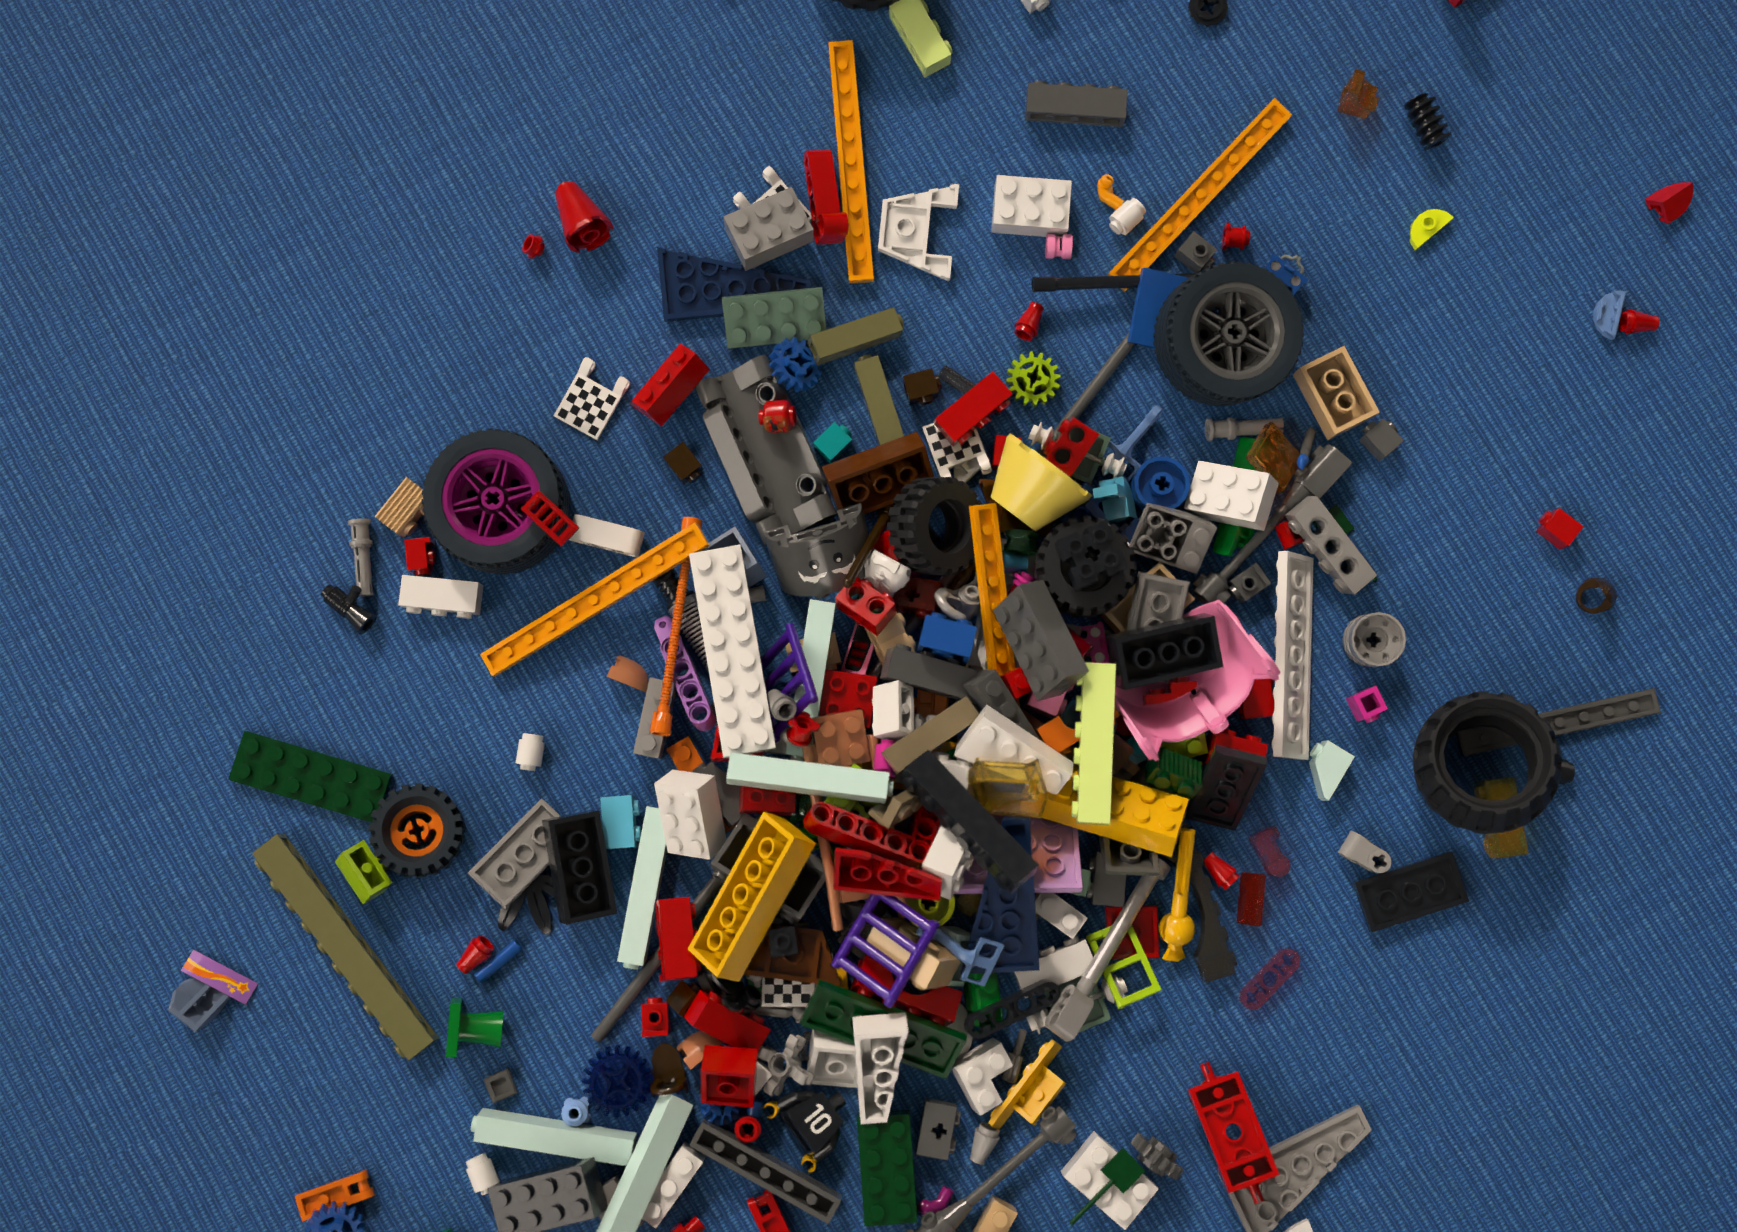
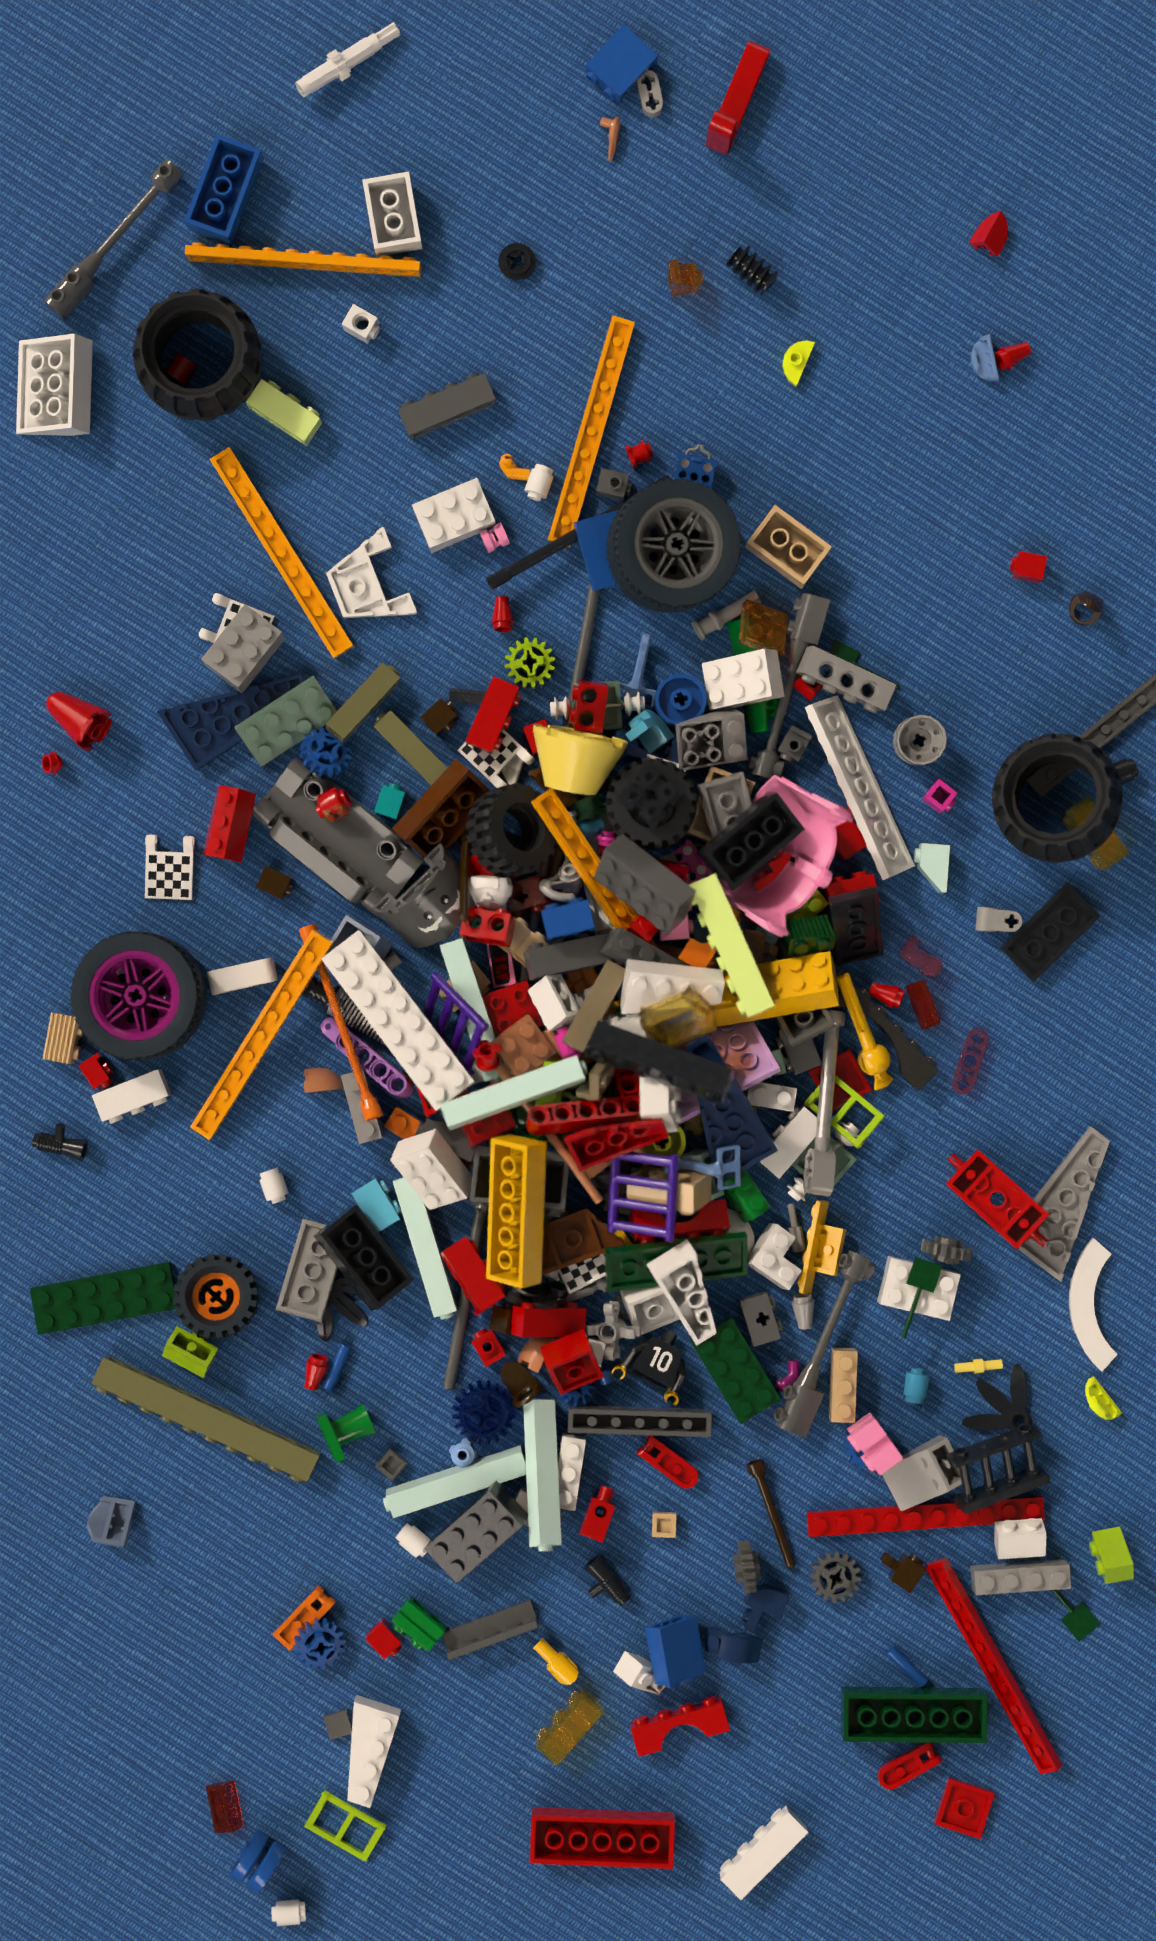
camera: 25 degrees left, 5 degrees up
medium lavender sticker [181,950,258,1005] -> none
light grey pin [348,519,374,597] -> none
red slope [521,490,579,547] -> none
red cone [735,1116,761,1143] -> none
light grey cone [767,689,796,721] -> none
black brick [768,926,801,958] -> none
red beam [804,149,849,245] -> none
black beam [964,979,1060,1039] -> none
dark grey piece [1297,427,1315,470] -> none
dark grey brick [1359,418,1404,461] -> none

